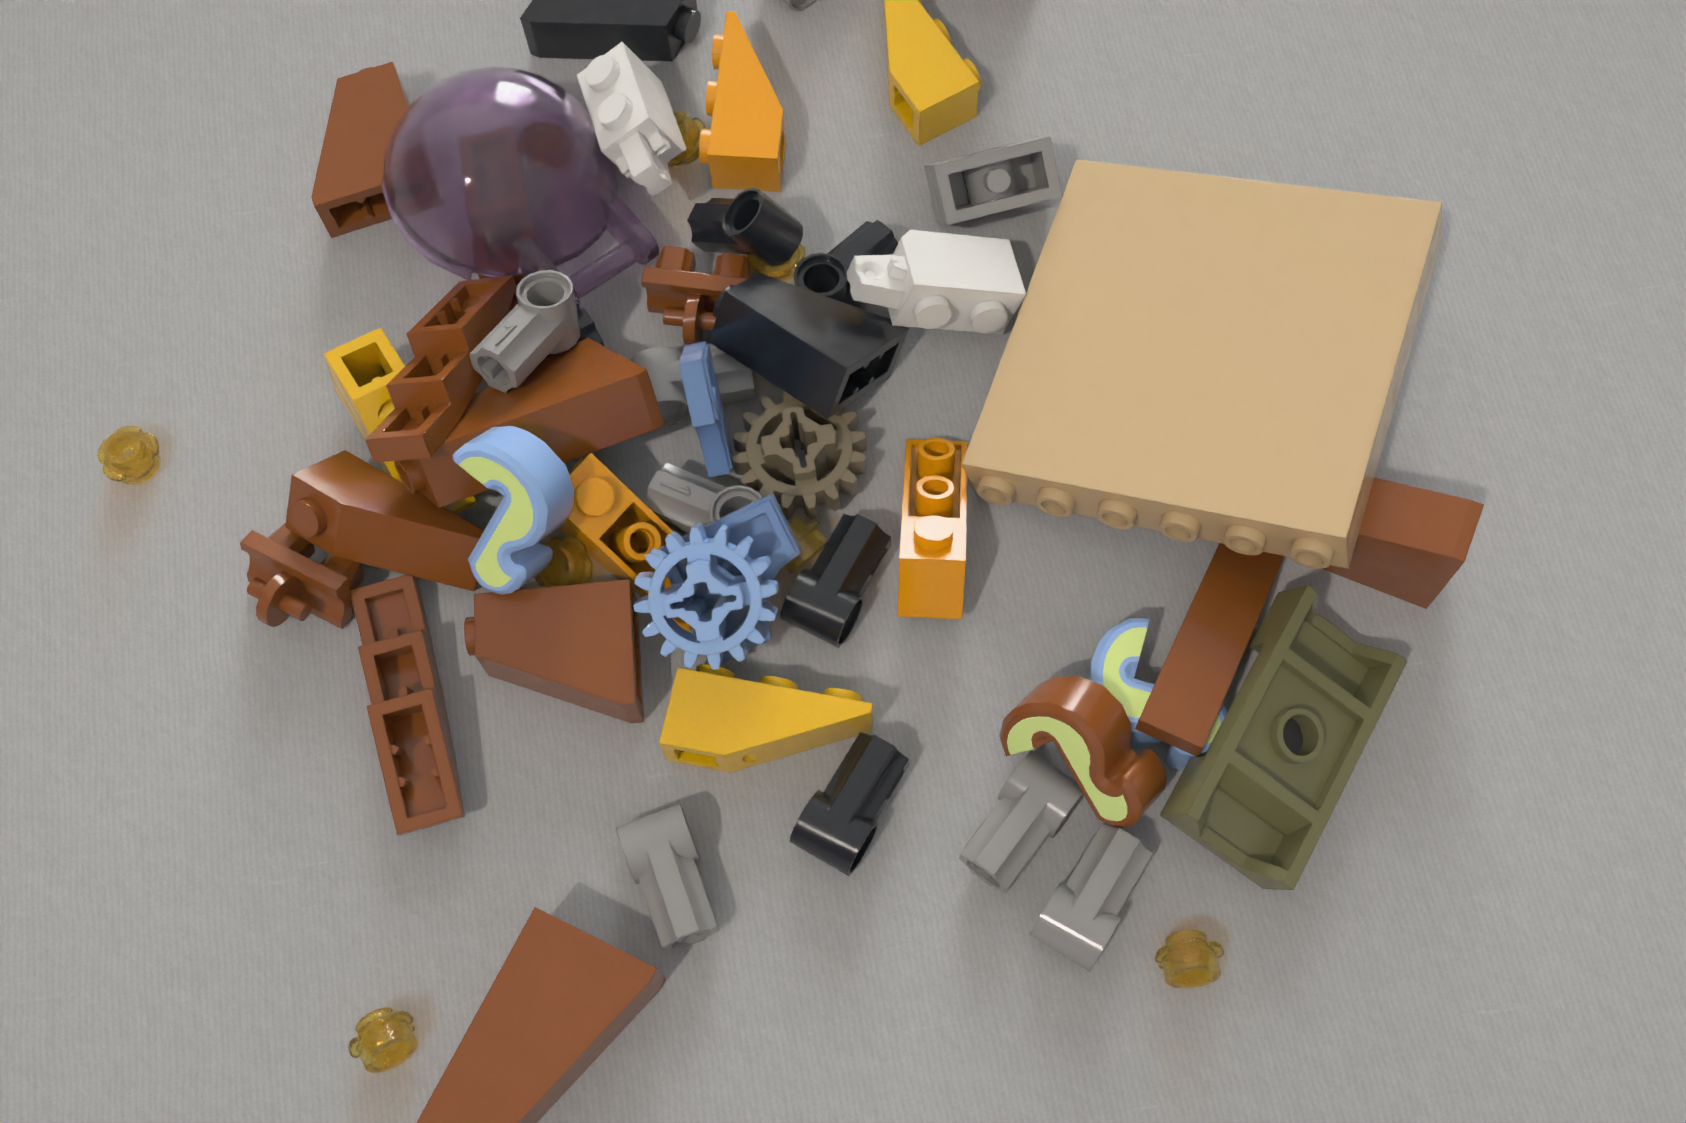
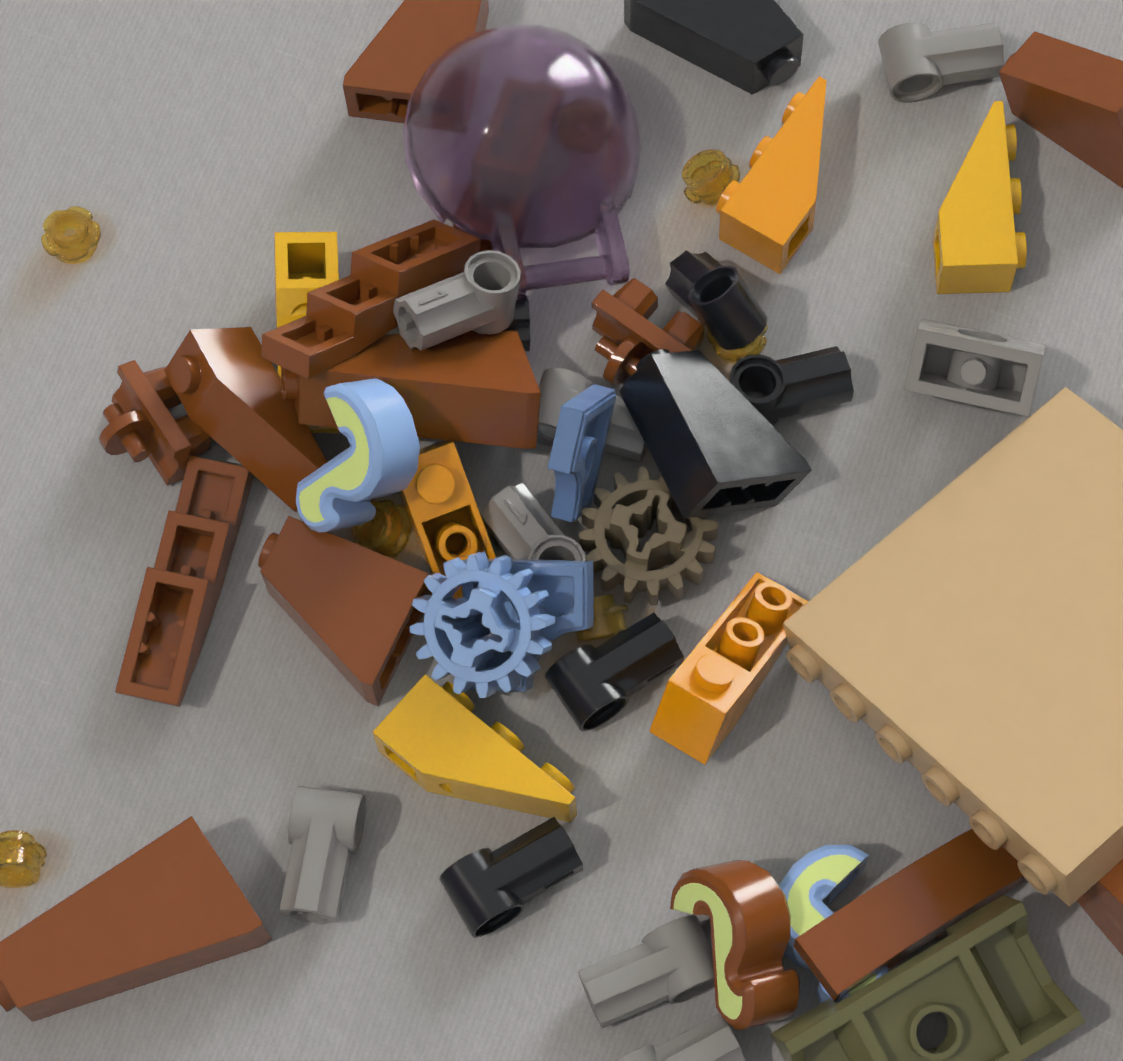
camera: 30 degrees right, 0 degrees up
white hinge [577,42,687,197] -> none
white hinge [847,230,1026,334] -> none

